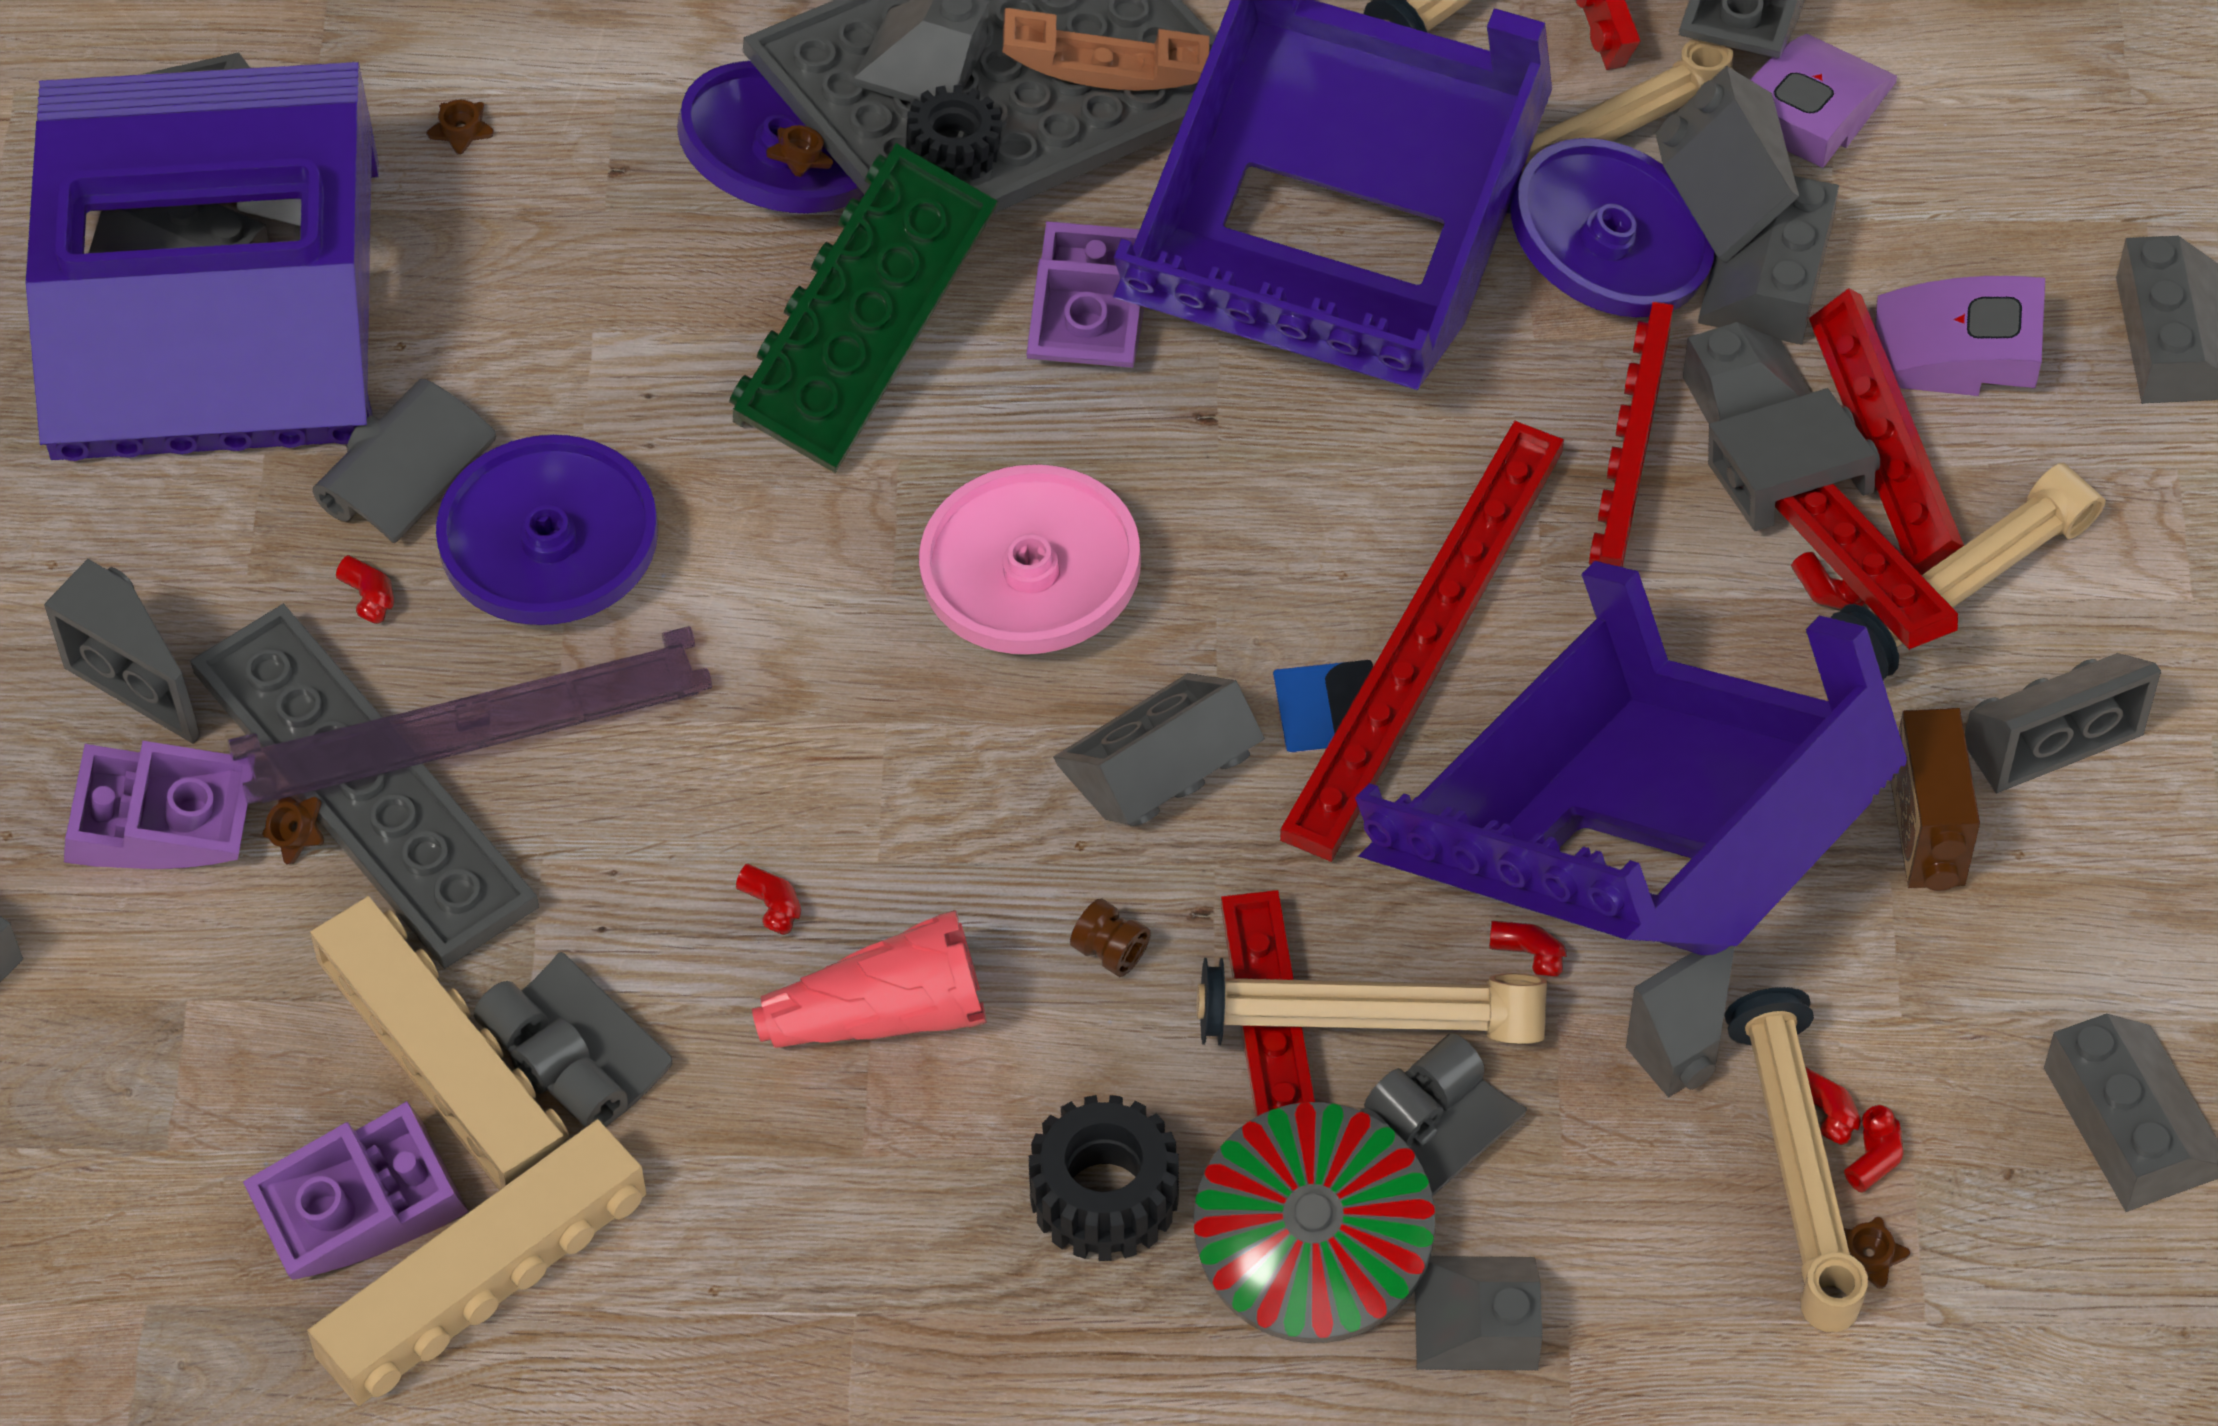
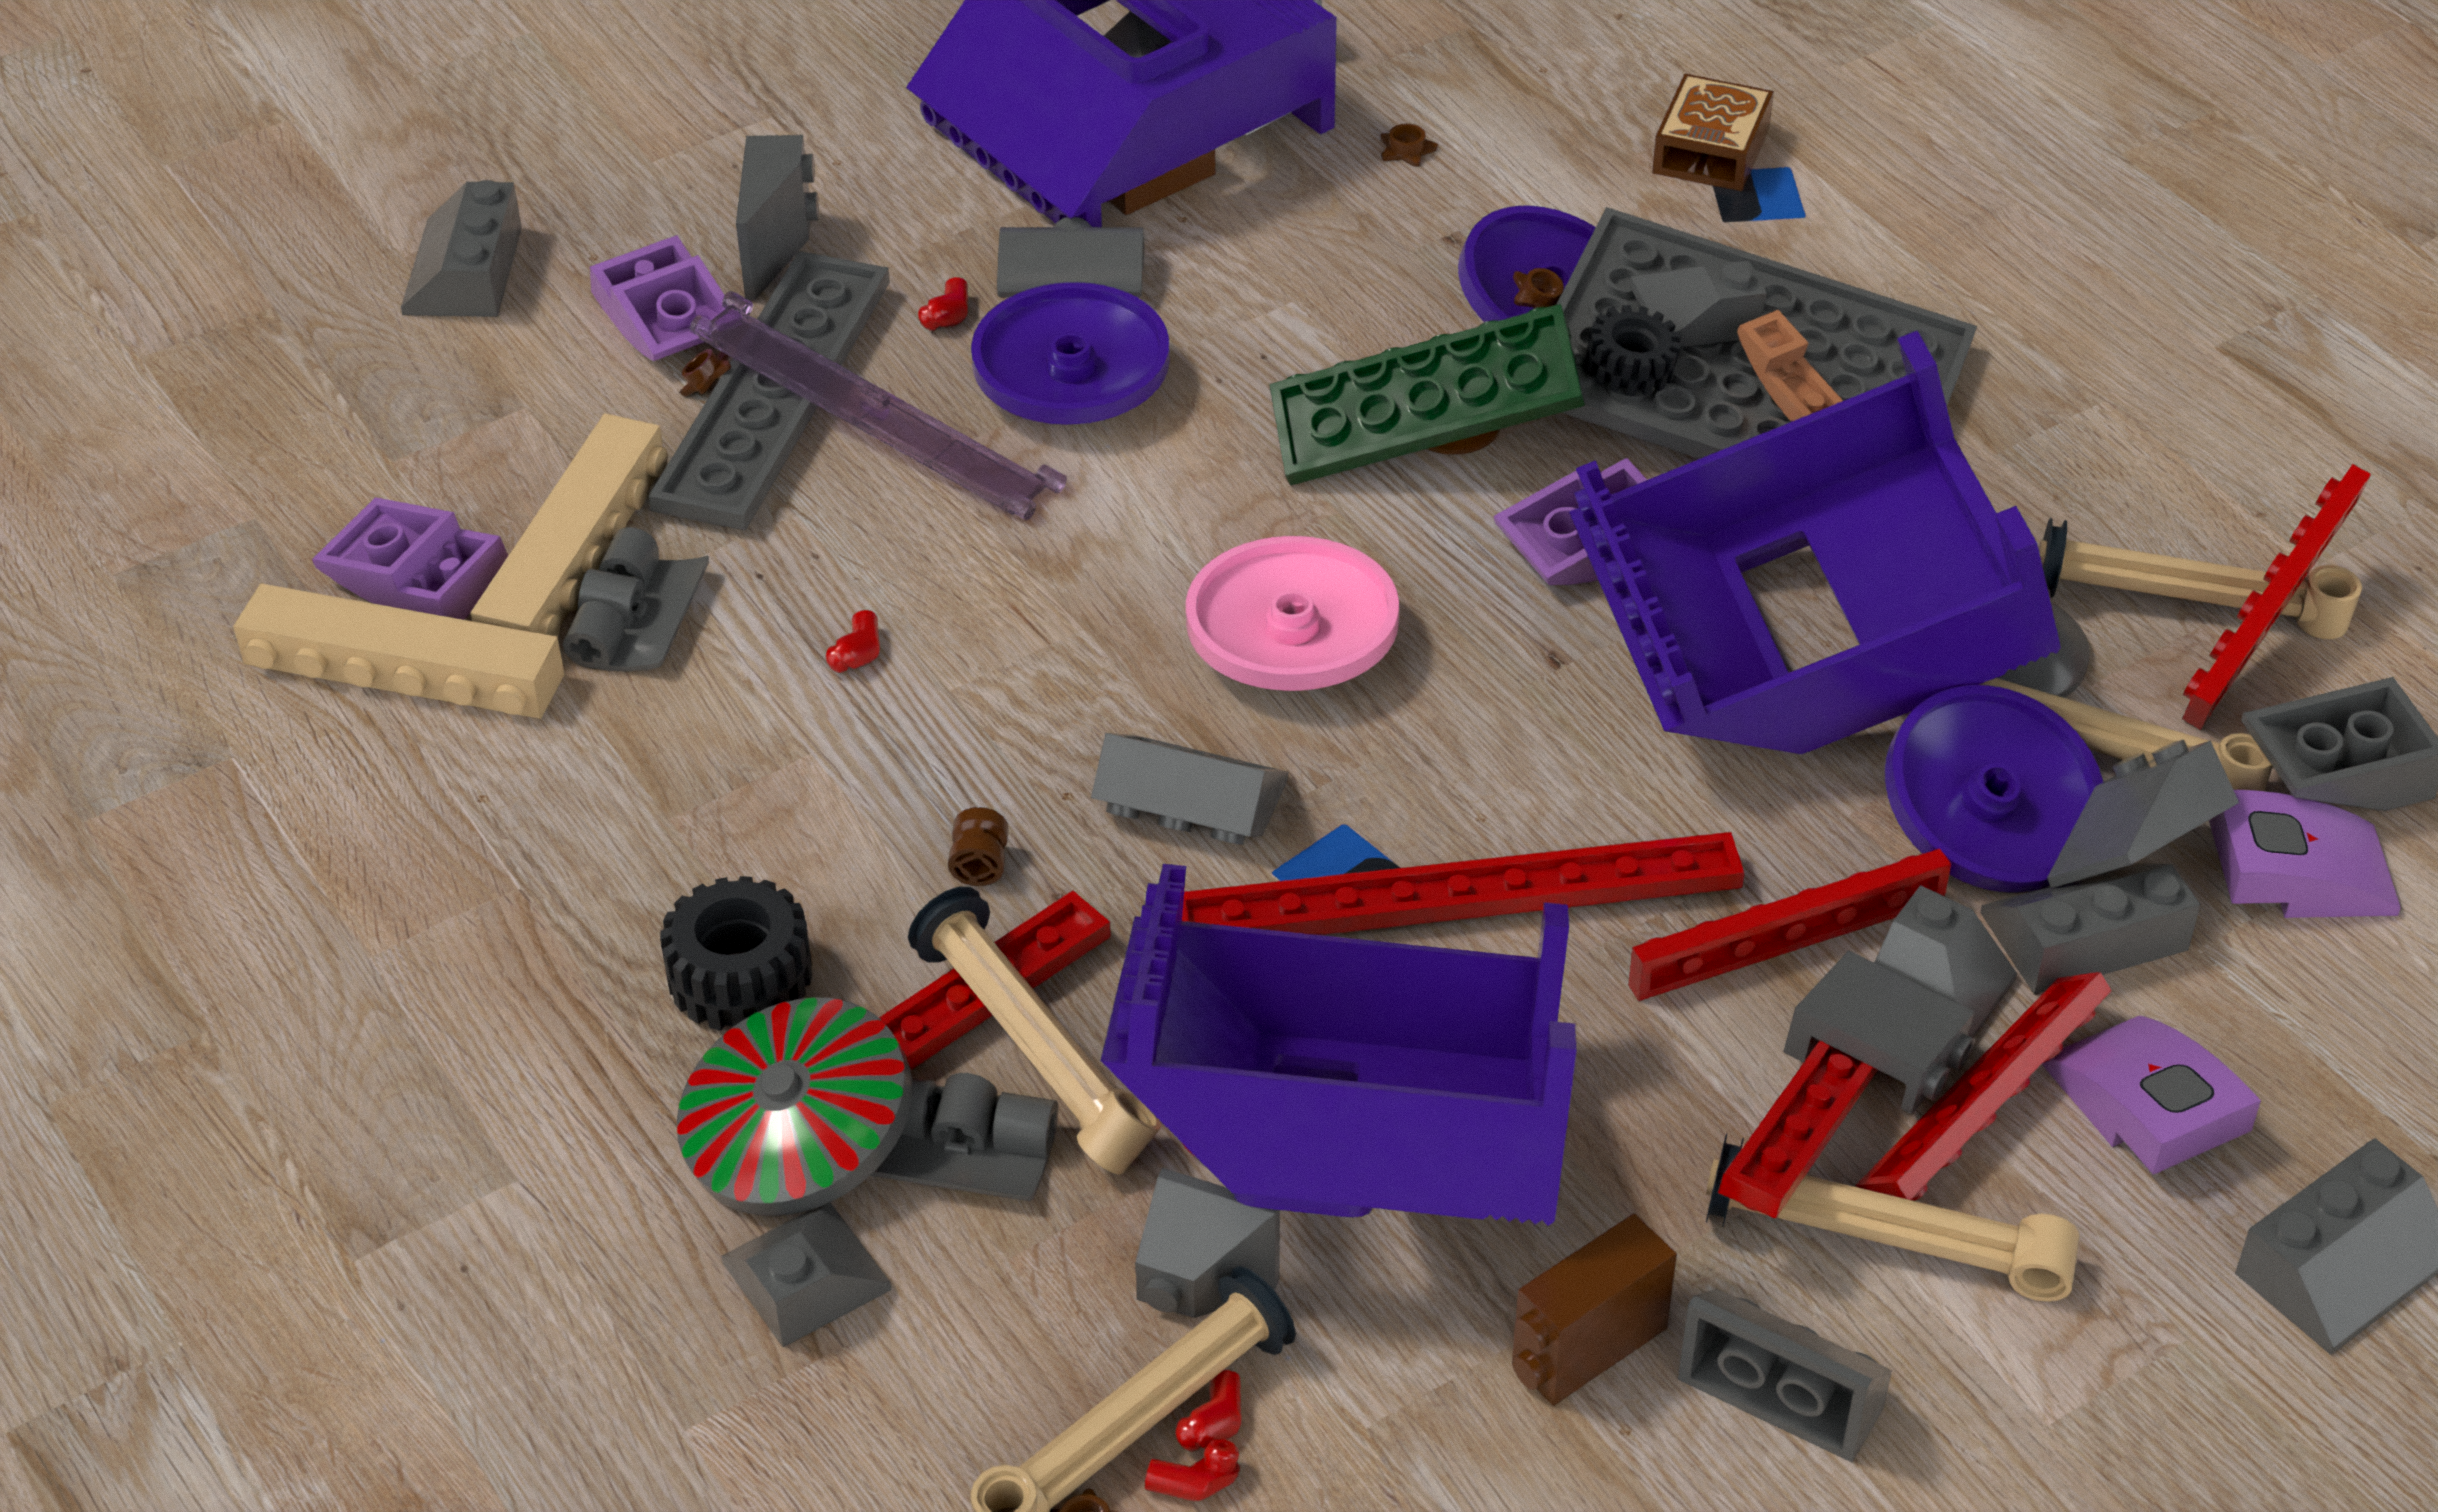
camera: 55 degrees right, 10 degrees down
coral cone [752,910,987,1048] -> none

